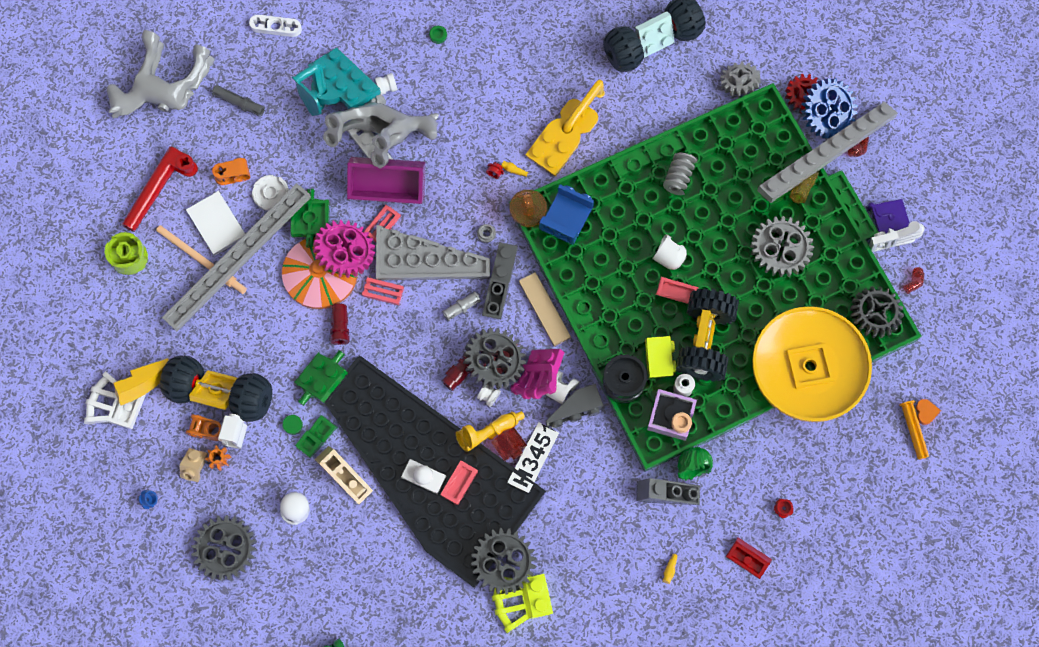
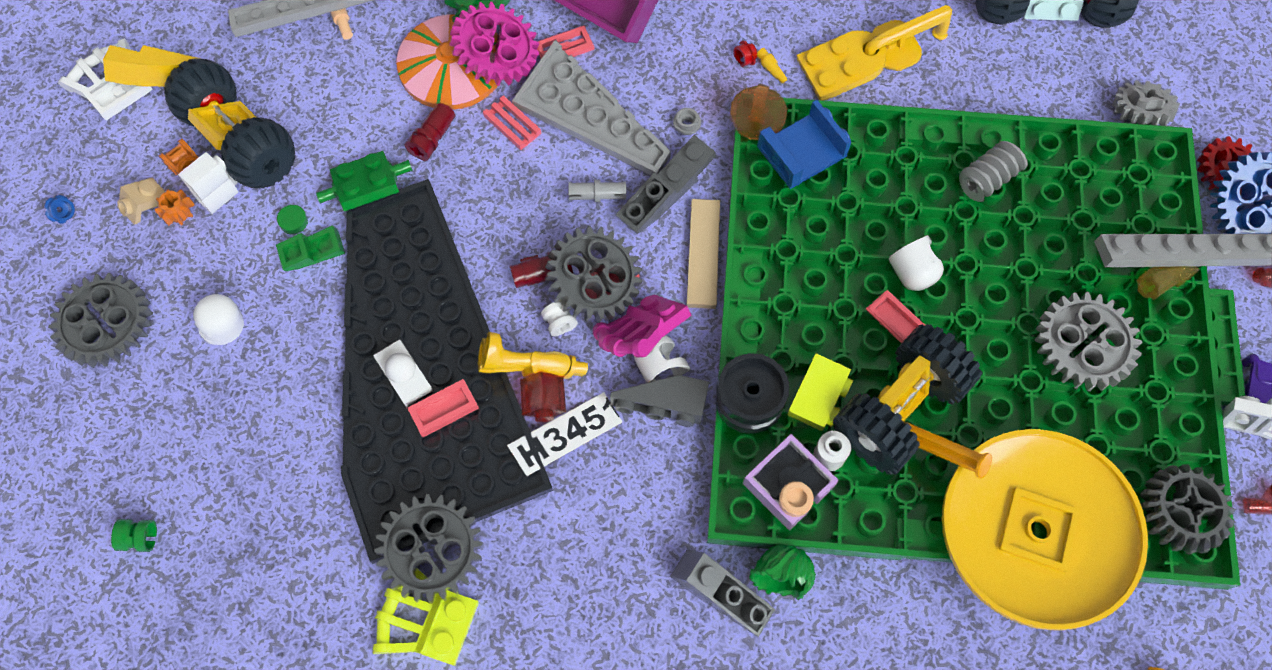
camera: 30 degrees right, 5 degrees down
tan slope [314,446,373,504] -> none
none -> light orange axle [904,422,992,479]

